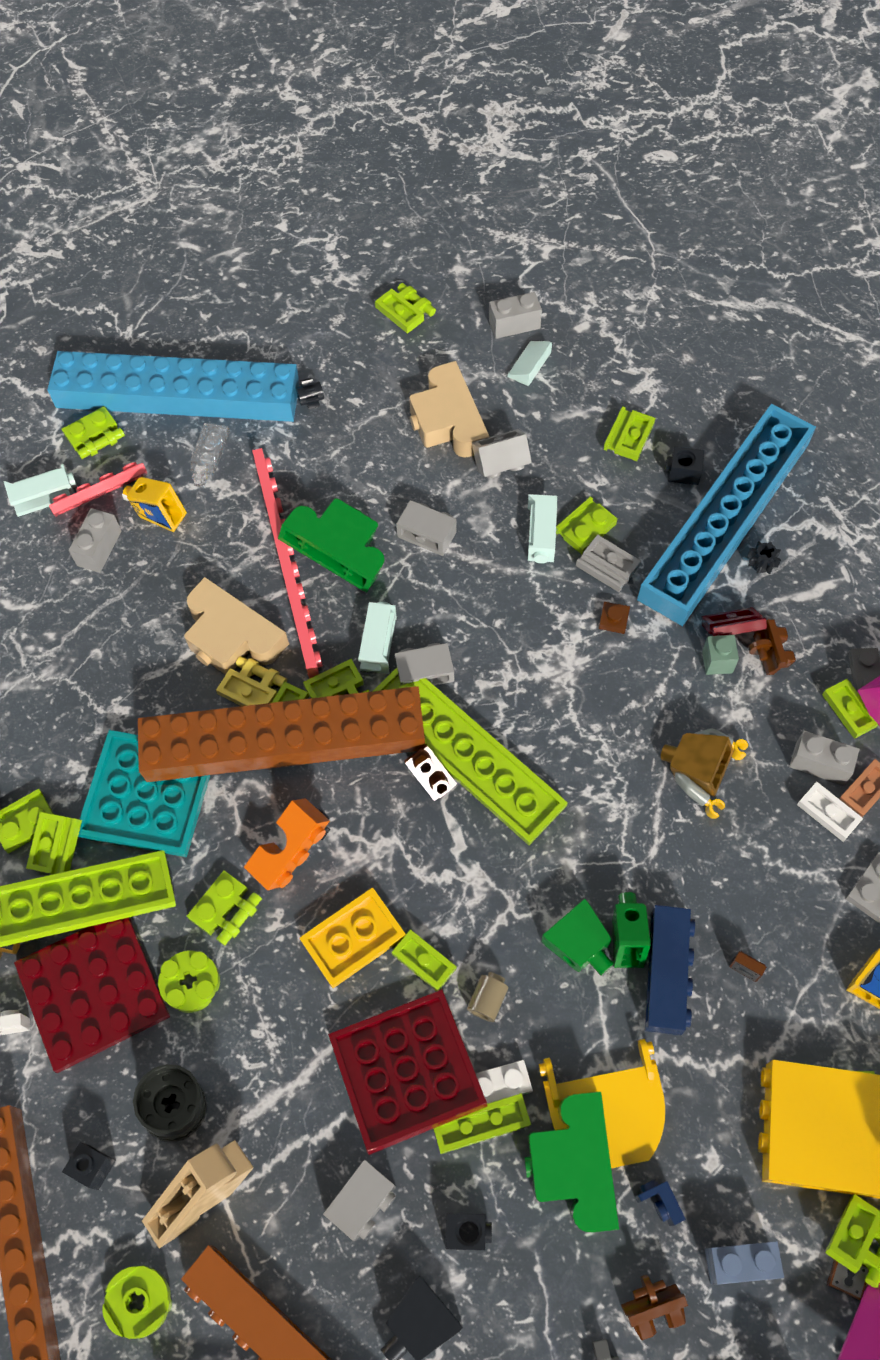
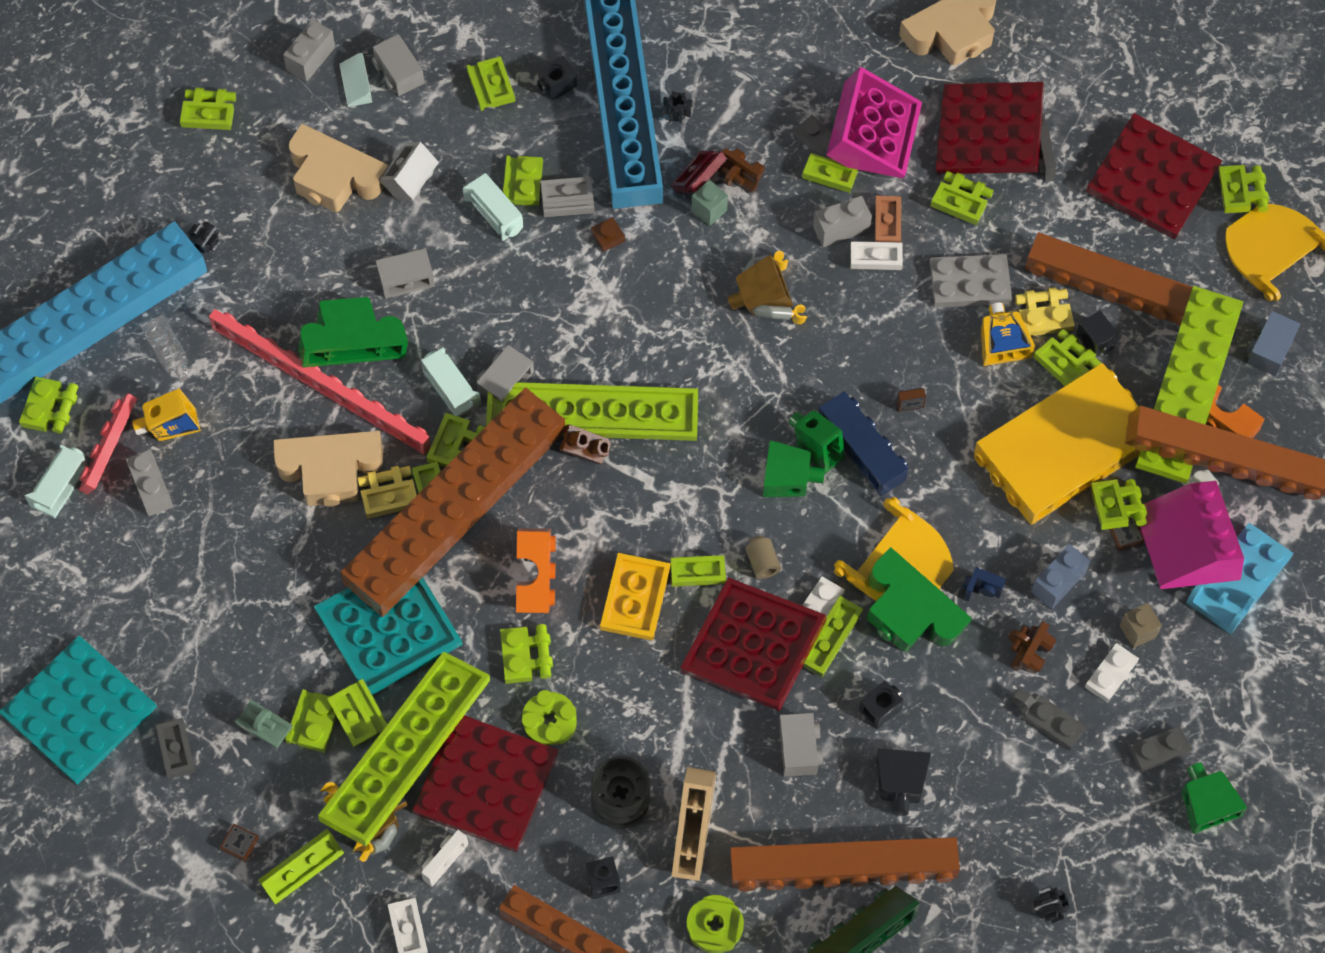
camera: 45 degrees left, 0 degrees up
none -> light grey brick [372,34,425,96]

